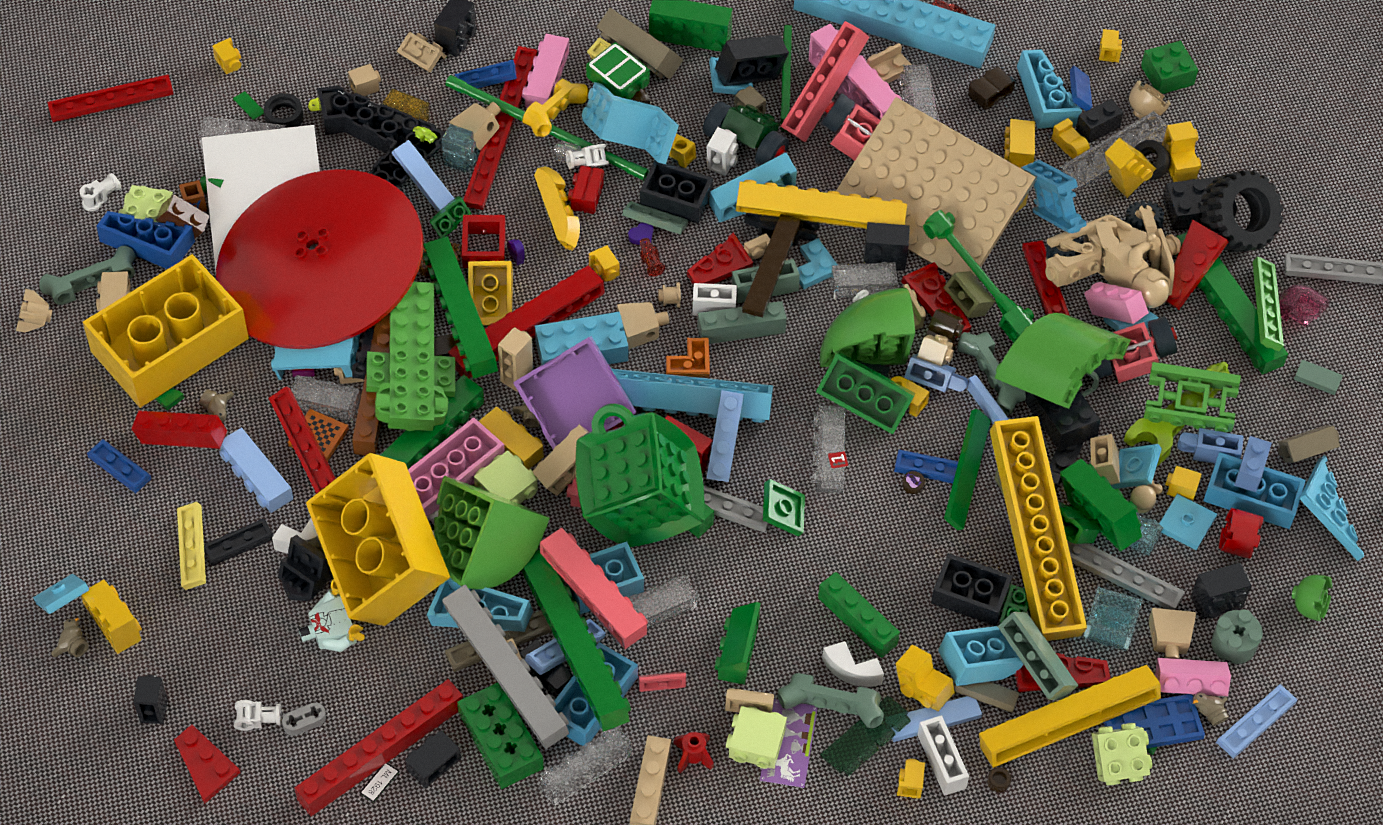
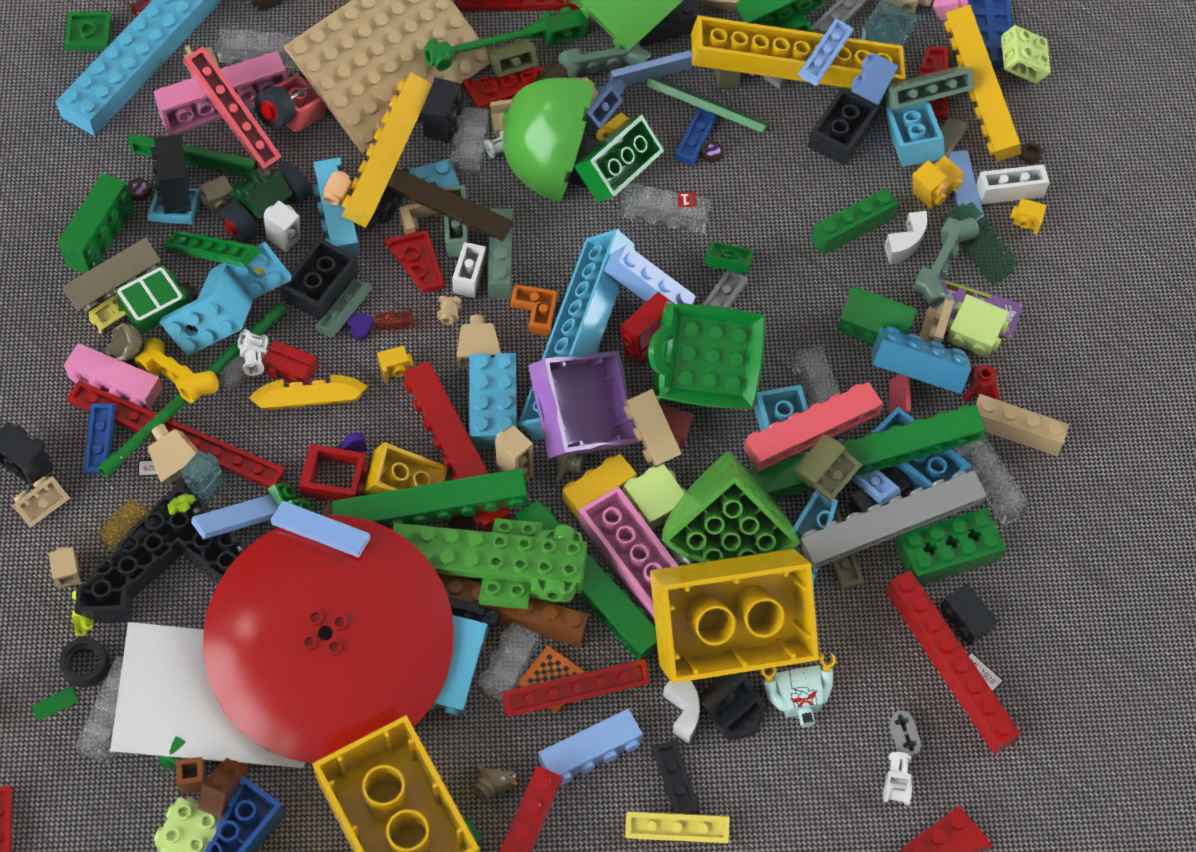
camera: 80 degrees left, 5 degrees up
none -> dark tan hair [102,323,144,361]
none -> green tile [163,230,260,268]
none -> light blue tile [271,501,371,558]
none -> light nougat brick [322,171,352,206]
none -> olive brick [792,435,862,502]
none -> light blue tile [798,18,854,86]
none -> medium blue brick [851,53,898,105]
none -> dark azure brick [871,326,971,394]

